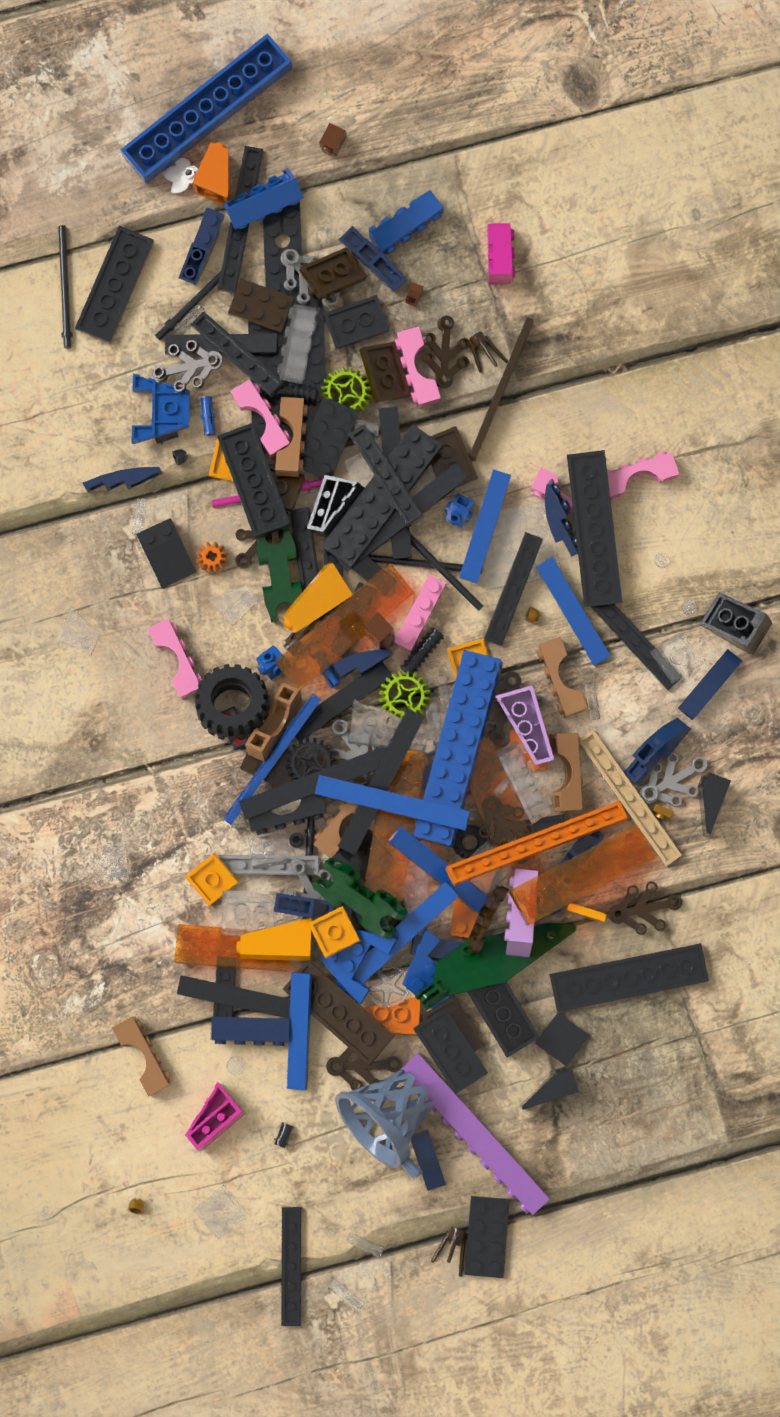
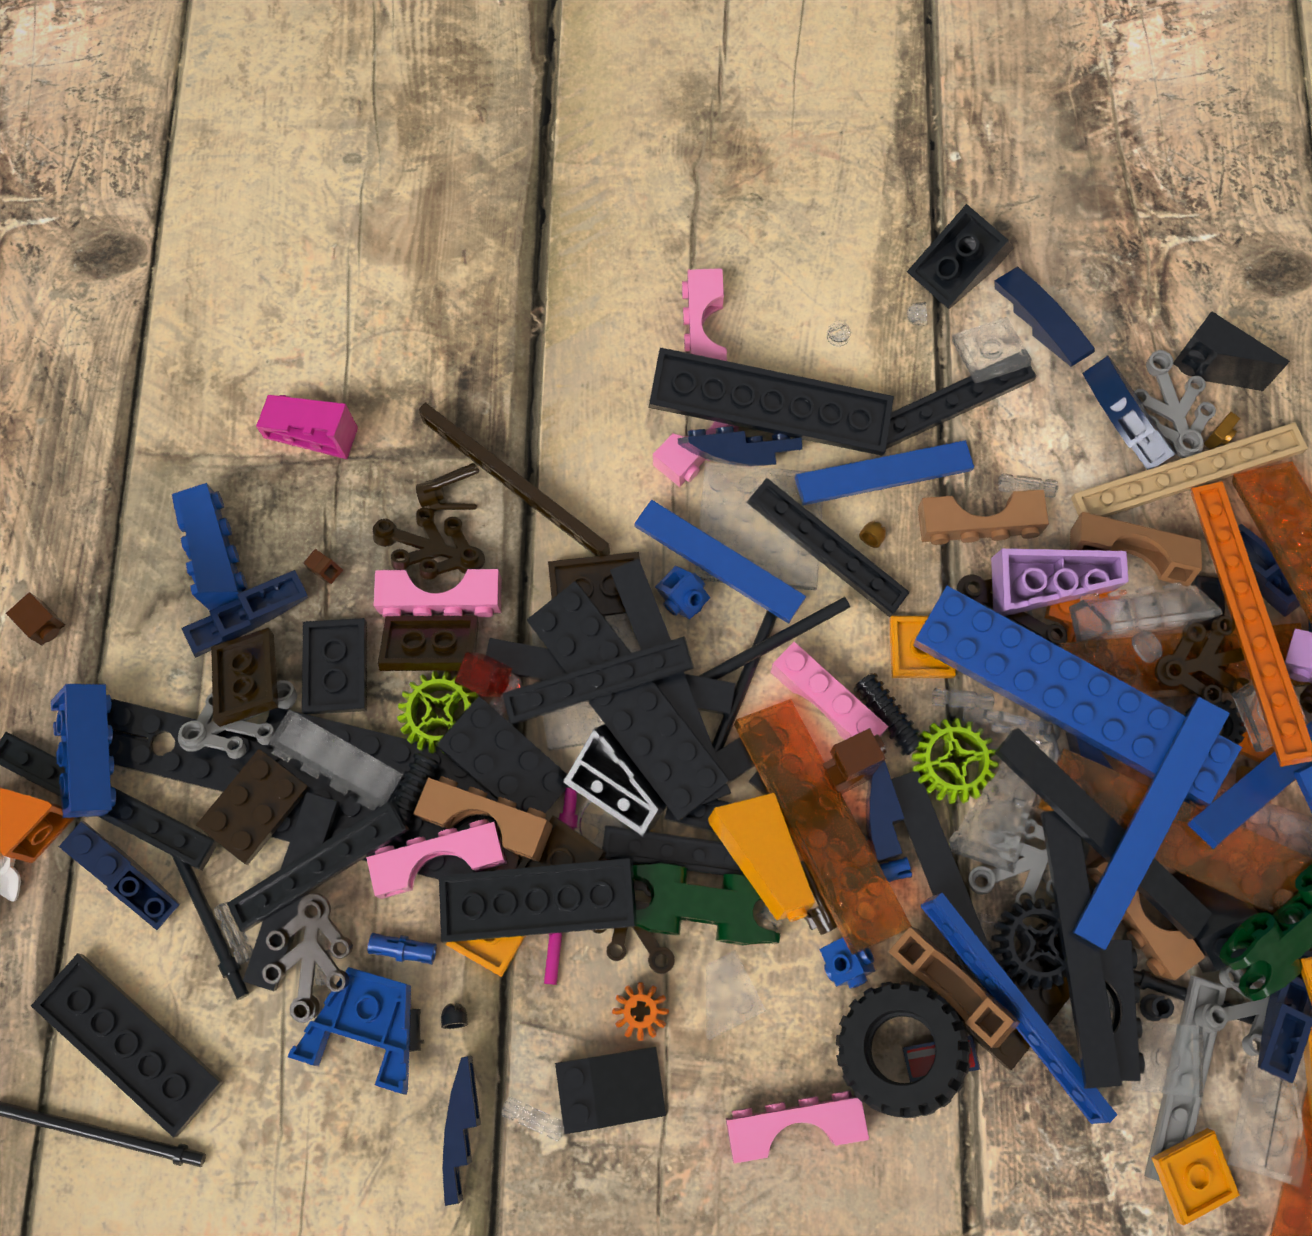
camera: 75 degrees left, 10 degrees down
none -> clear red brick [455,652,513,697]

